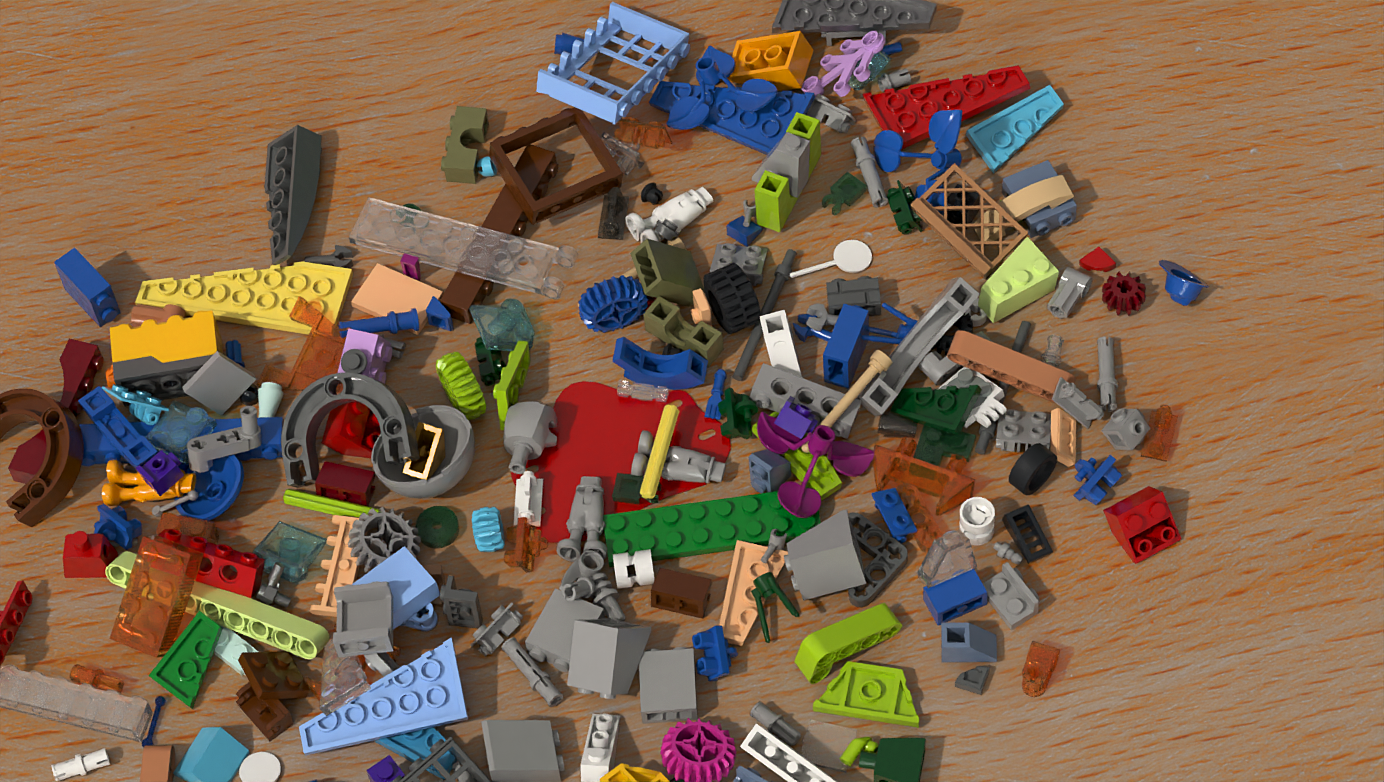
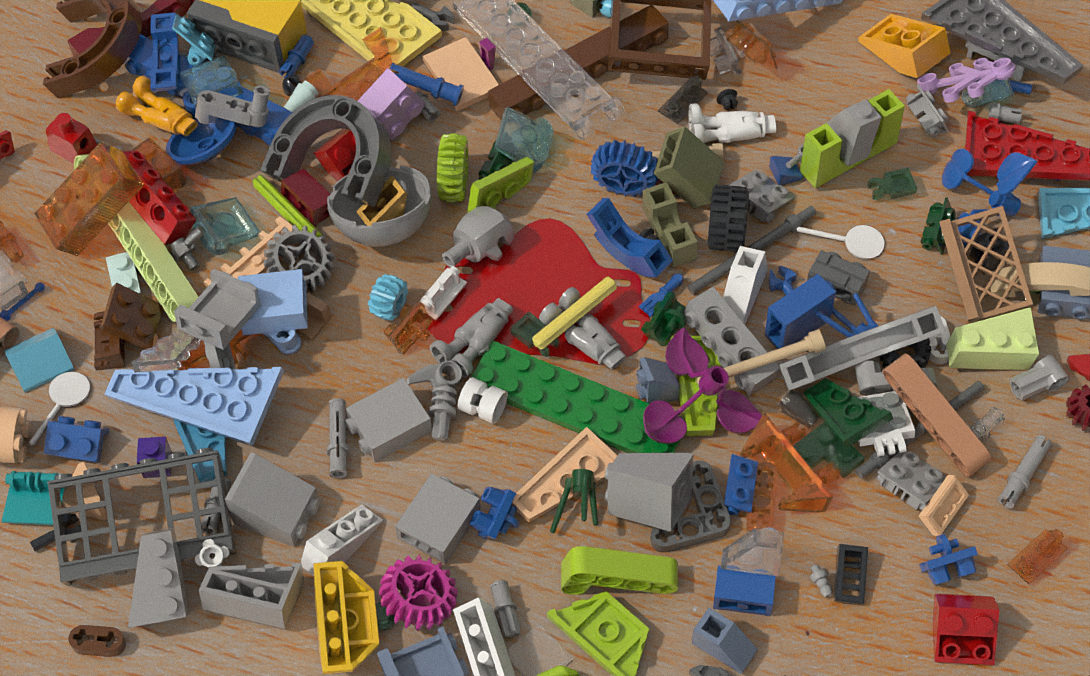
camera: 30 degrees right, 0 degrees up
blue hips [94,504,142,550] -> none
dark purple brick [135,450,184,496] -> none
green wing [149,611,223,709] -> none
light grey hinge [152,490,198,517] -> none
light grey tile [182,351,256,416] -> none
dark grey plate [341,349,367,374] -> none
clear green piece [416,506,459,548] -> none
blue slope [426,296,454,331] -> none
dark grey bracket [440,575,483,629] -> none
light grey hinge [470,602,523,656] -> none
light grey pin [562,577,595,601] -> none
light grey slope [567,618,651,699] -> none
clear axle [617,381,669,402] -> none
blue wing [649,81,815,155] -> none
reddish brown hinge [651,567,712,619] -> none
dark grey plate [655,218,679,241] -> none
blue plant [666,46,778,130] -> none
light nougat plate [691,288,712,327] -> none
light grey hand [761,529,787,563] -> none
dark purple brick [774,396,818,439] -> none
light grey bar [806,304,838,331] -> none
light grey pin [851,137,888,208] -> none
white wheel [959,497,995,546] -> none
light grey bracket [983,562,1040,630] -> none
black tyre [1009,443,1057,496] -> none
light grey hinge [1052,377,1104,429] -> none
light grey brick [1101,408,1151,450] -> none

